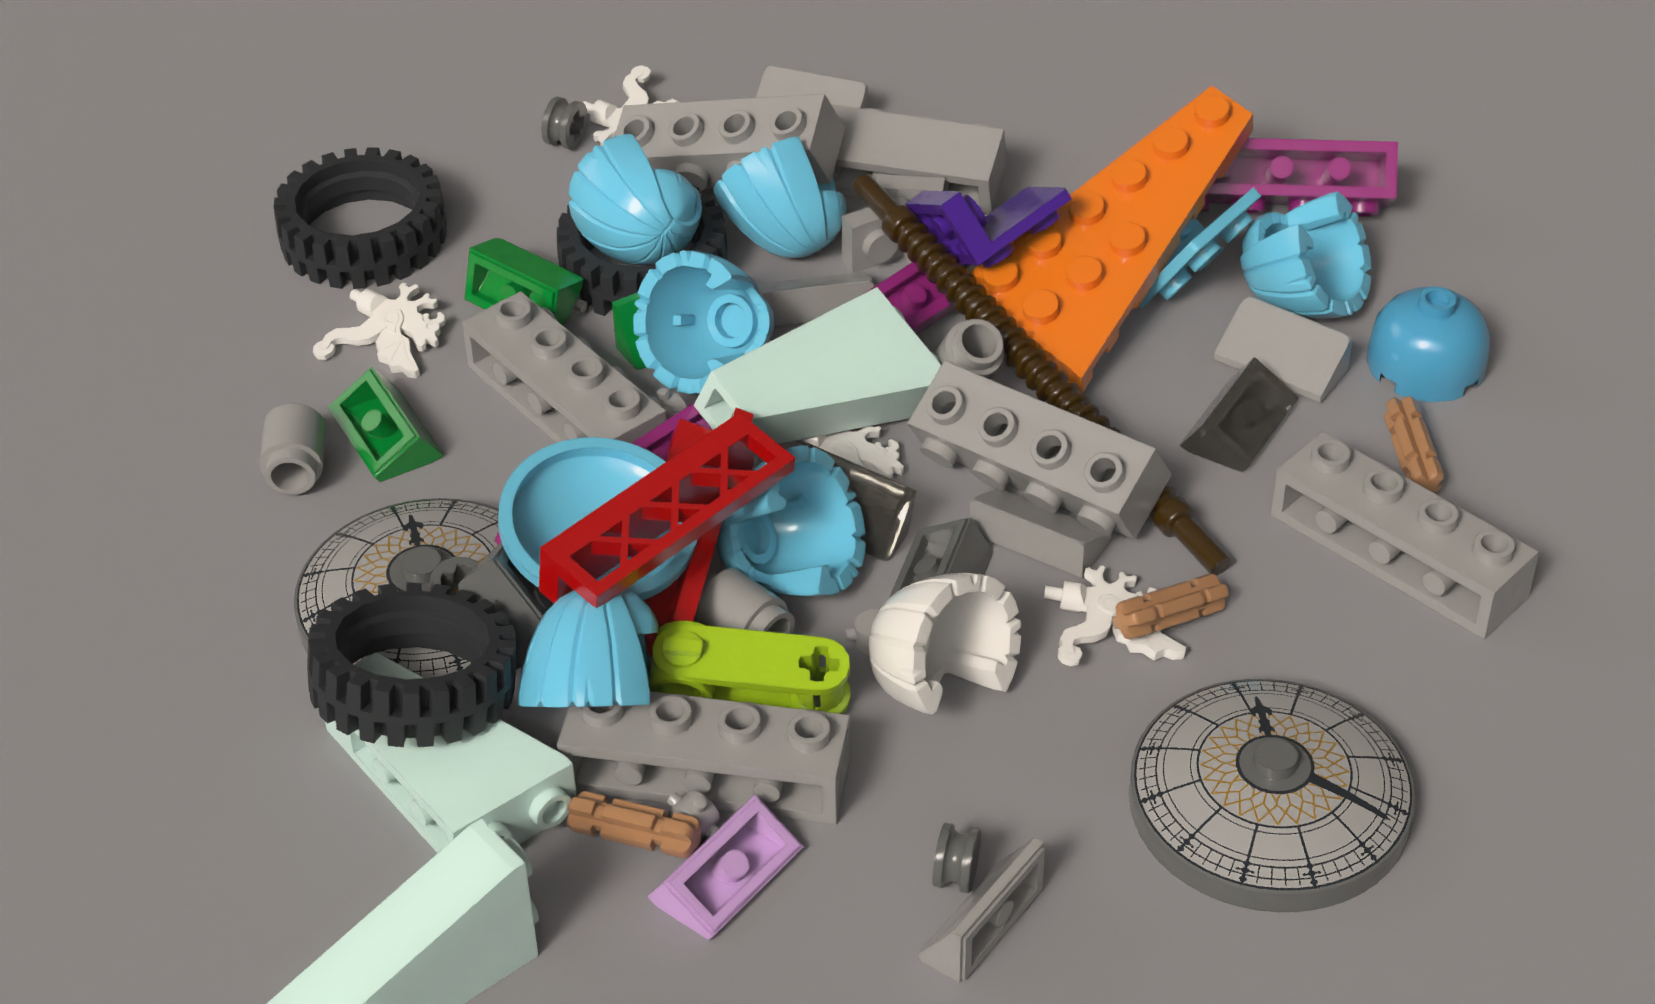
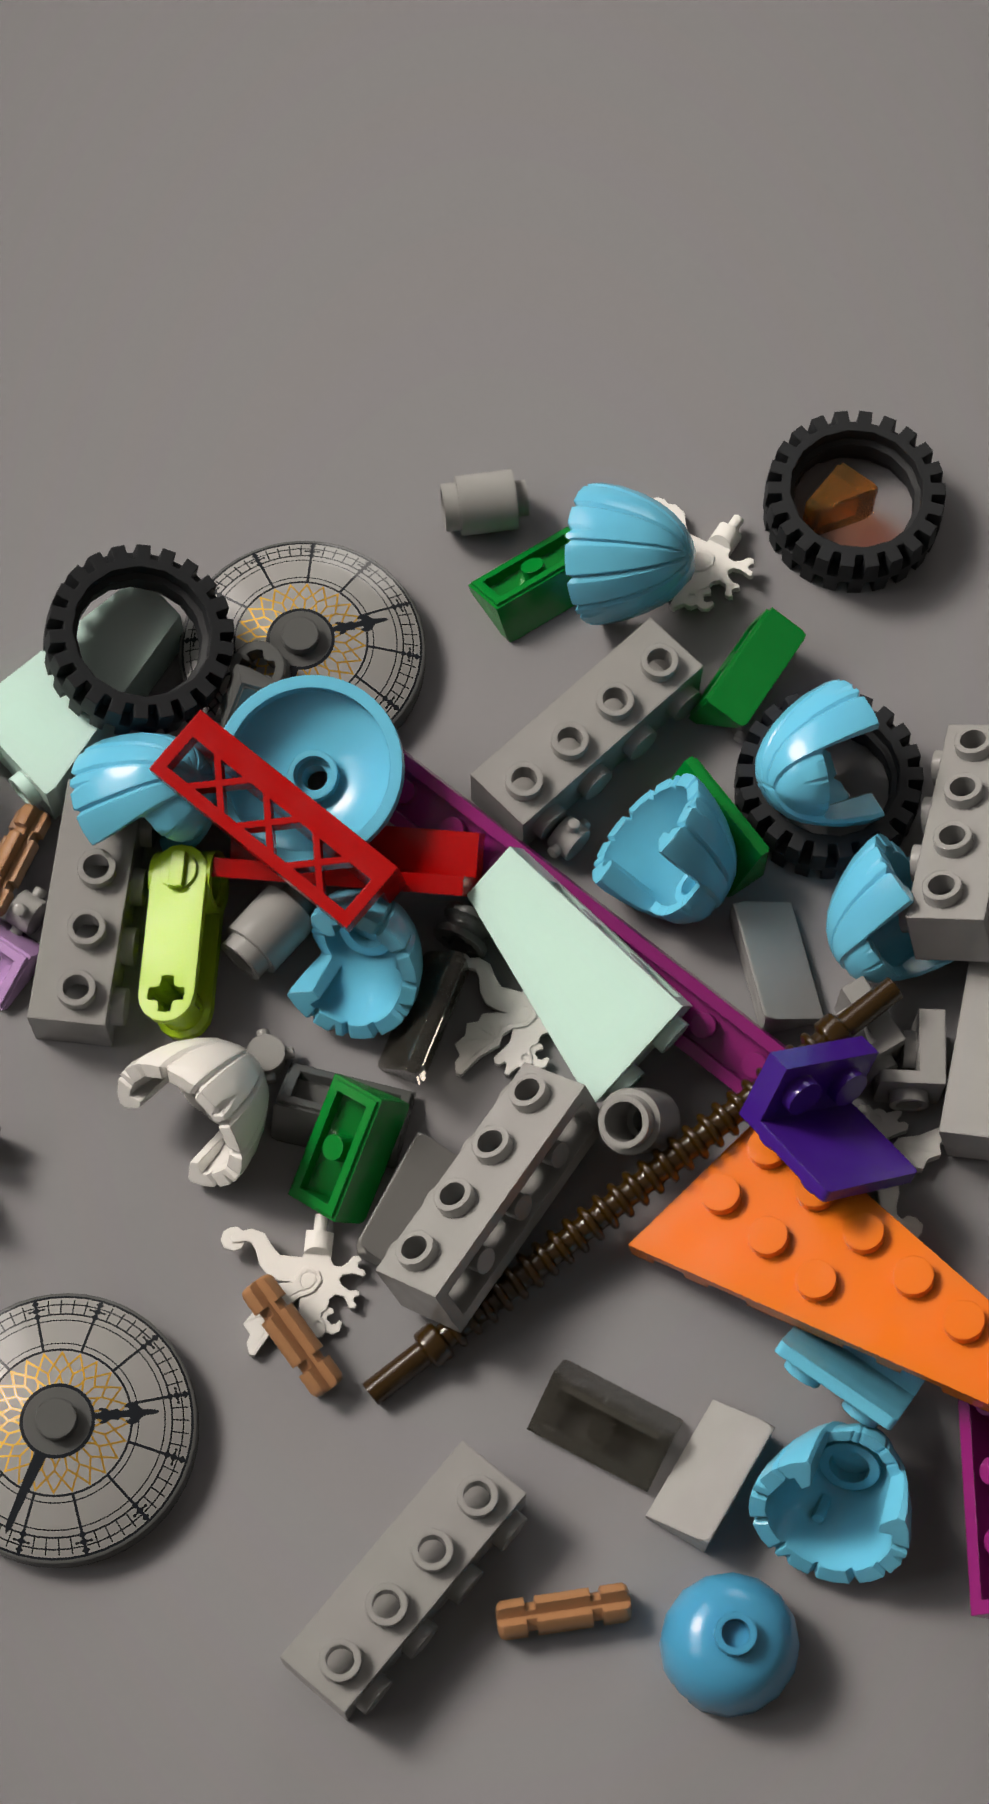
camera: 85 degrees right, 25 degrees up
none -> green slope [288,1074,409,1224]
none -> medium azure hair [565,482,696,625]
none -> clear orange slope [803,463,878,535]

